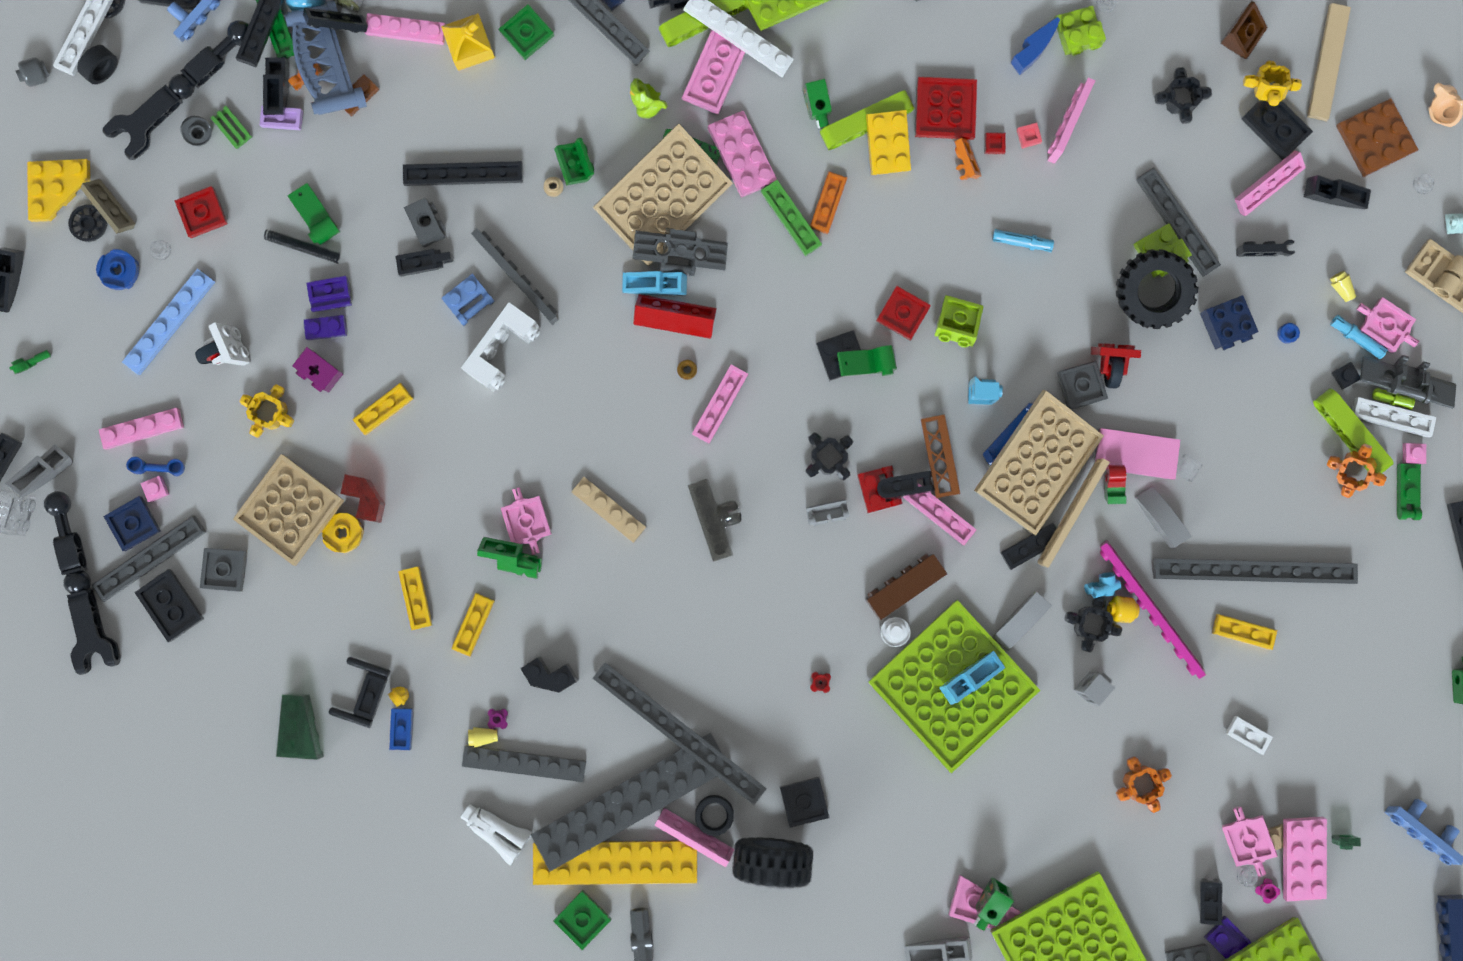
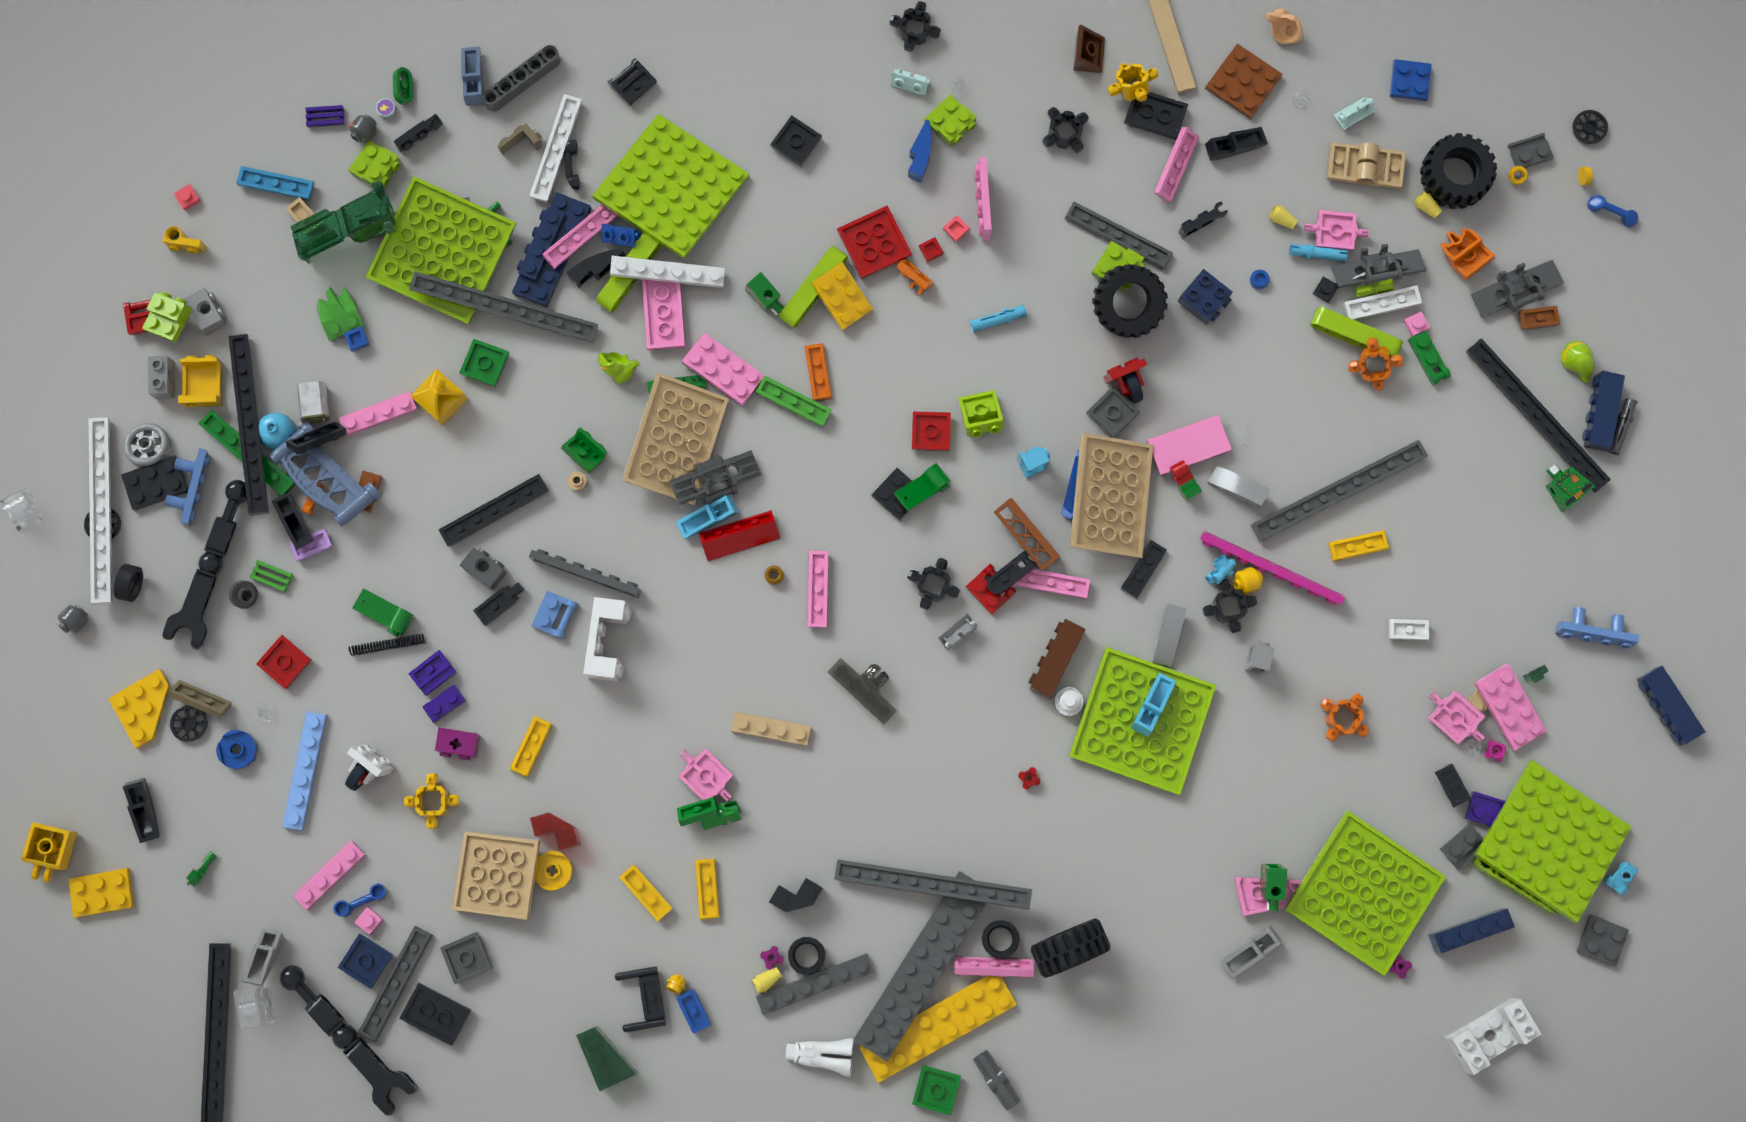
camera: 25 degrees left, 5 degrees down
black plate [780,777,830,828] -> none
tan tile [1037,459,1110,568] -> none
none -> black tyre [788,937,825,974]

